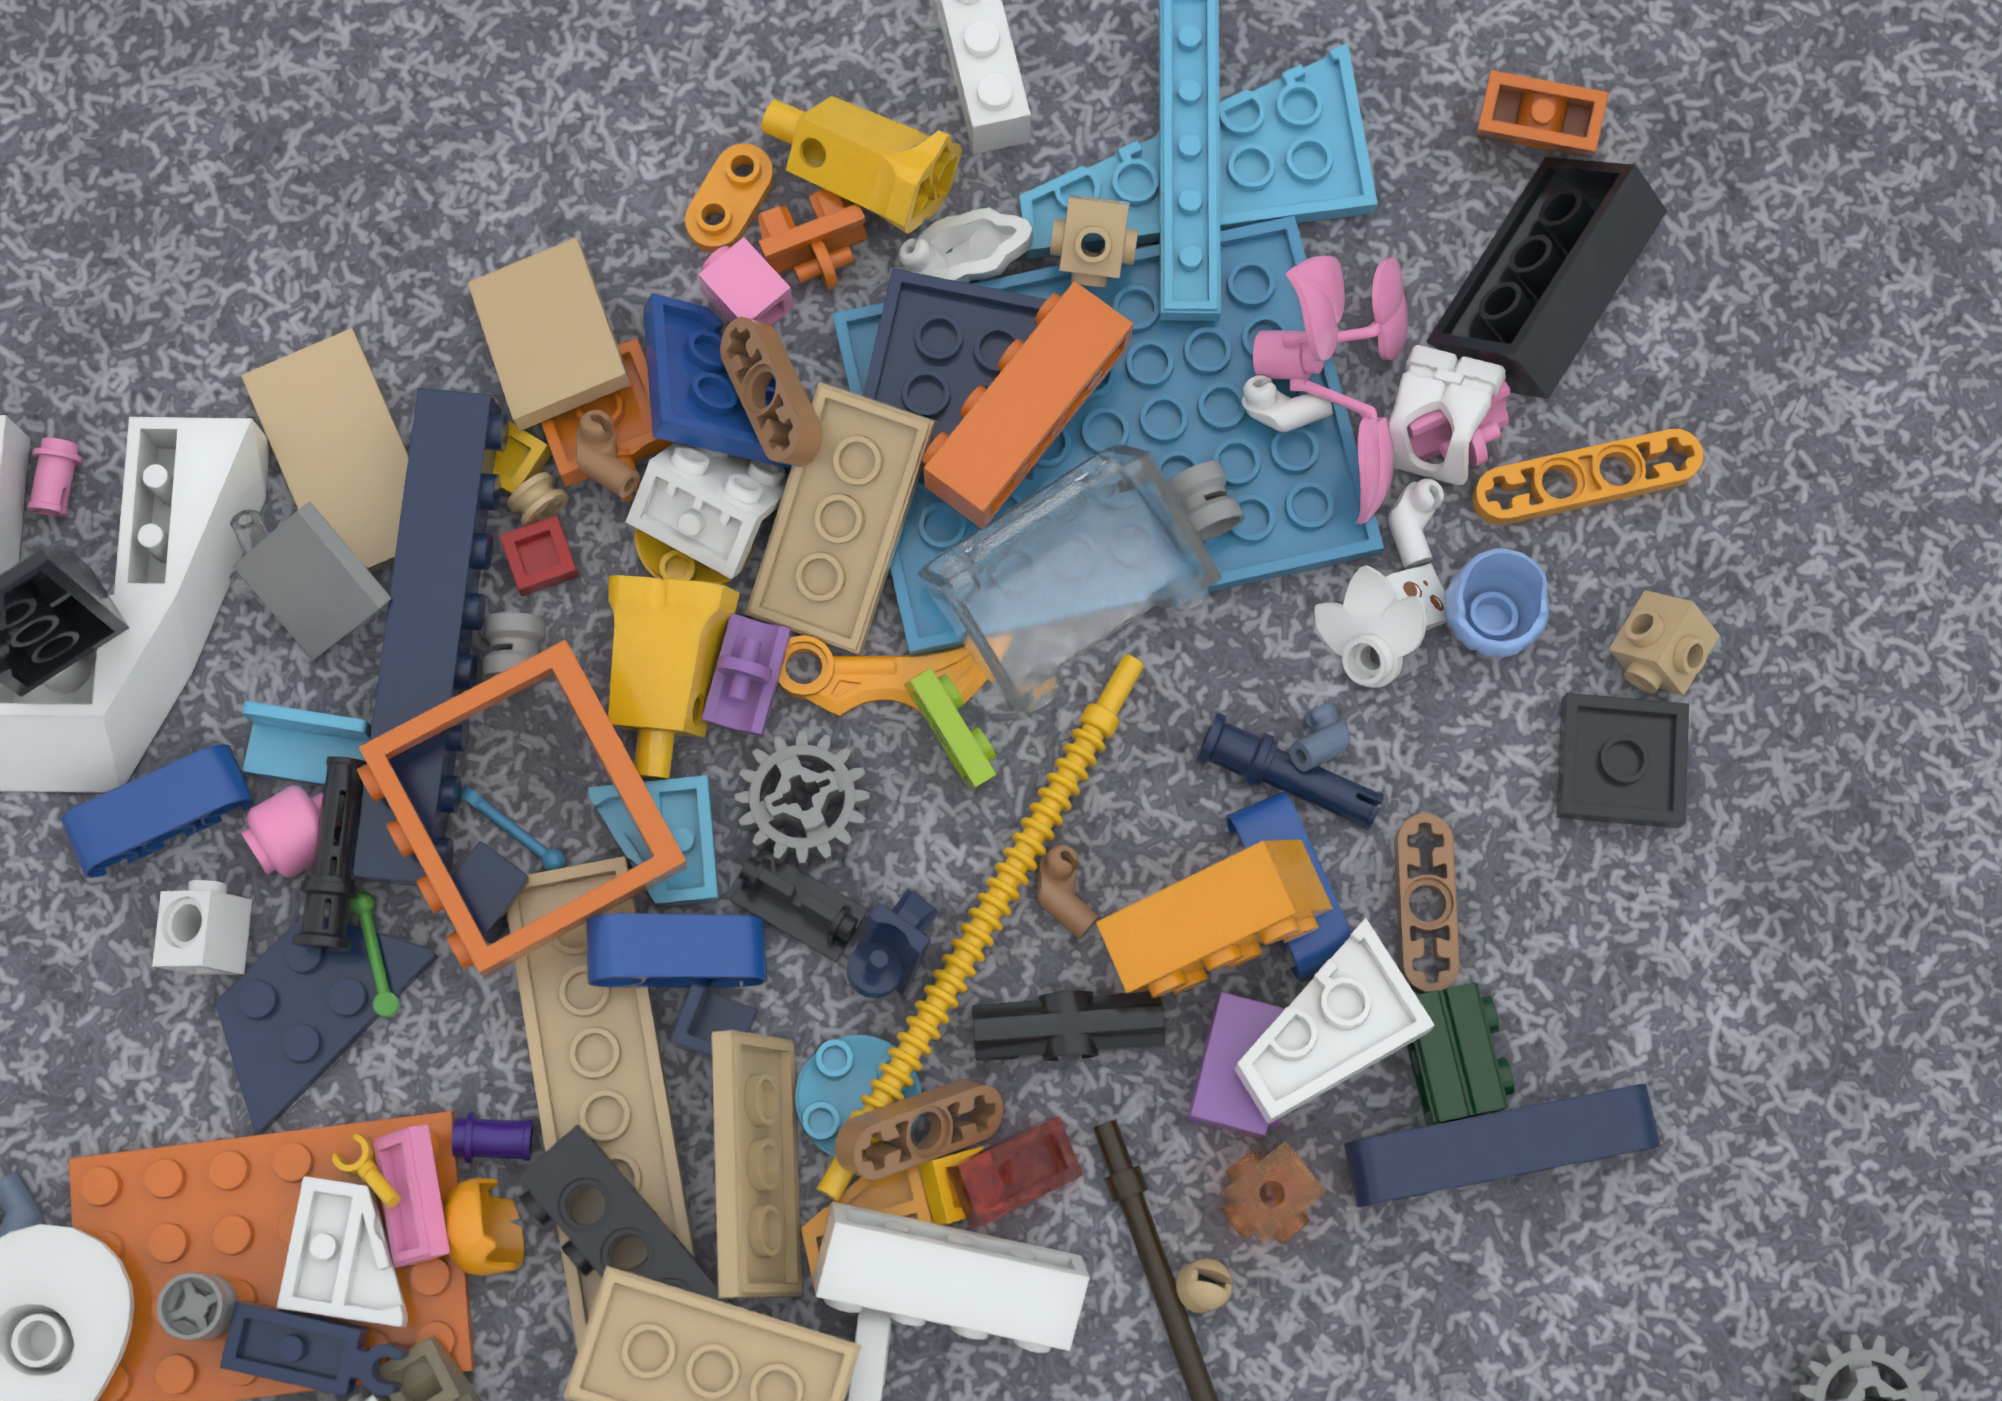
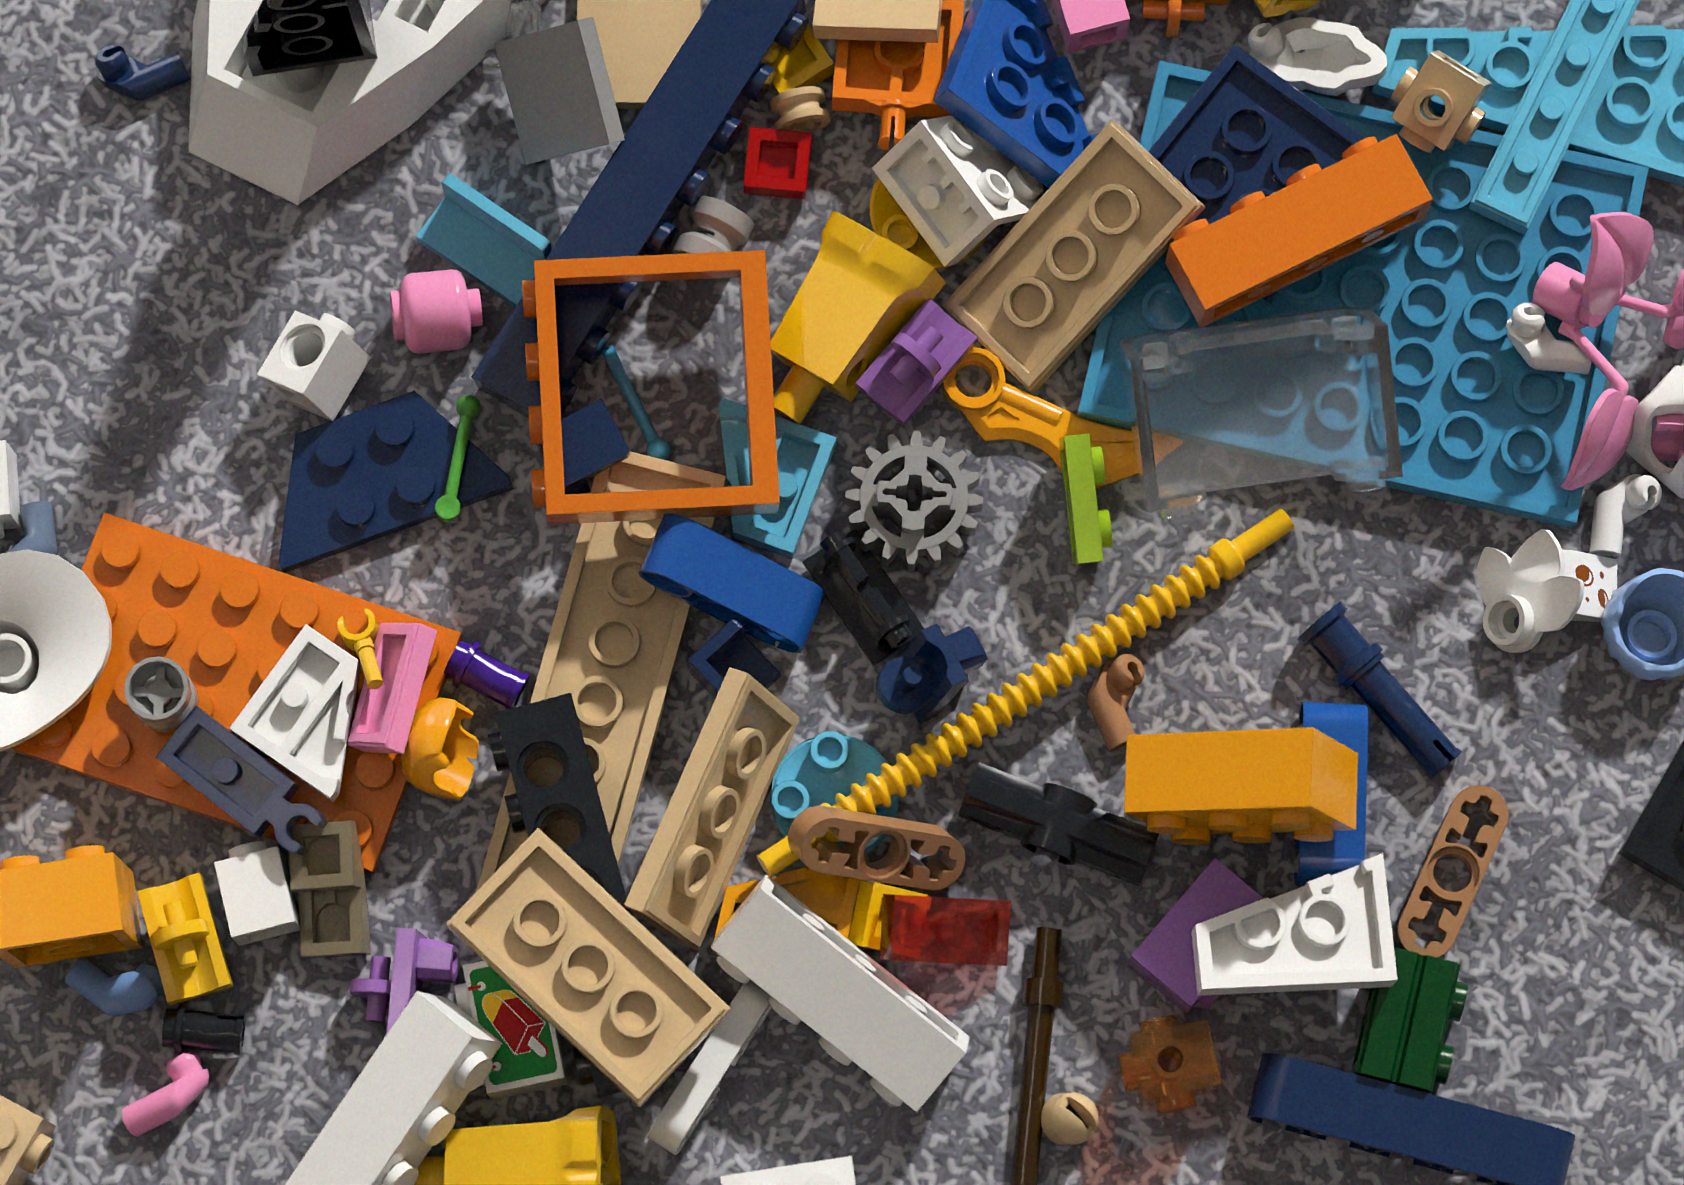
camera: 30 degrees right, 0 degrees up
blue beam [61,744,254,878] -> none
black pin [292,756,367,951] -> none
medium nougat arm [576,410,640,498] -> none
medium nougat beam [720,317,822,467] -> none
light grey wheel [1164,460,1245,543] -> none
sand blue arm [1290,702,1350,772] -> none

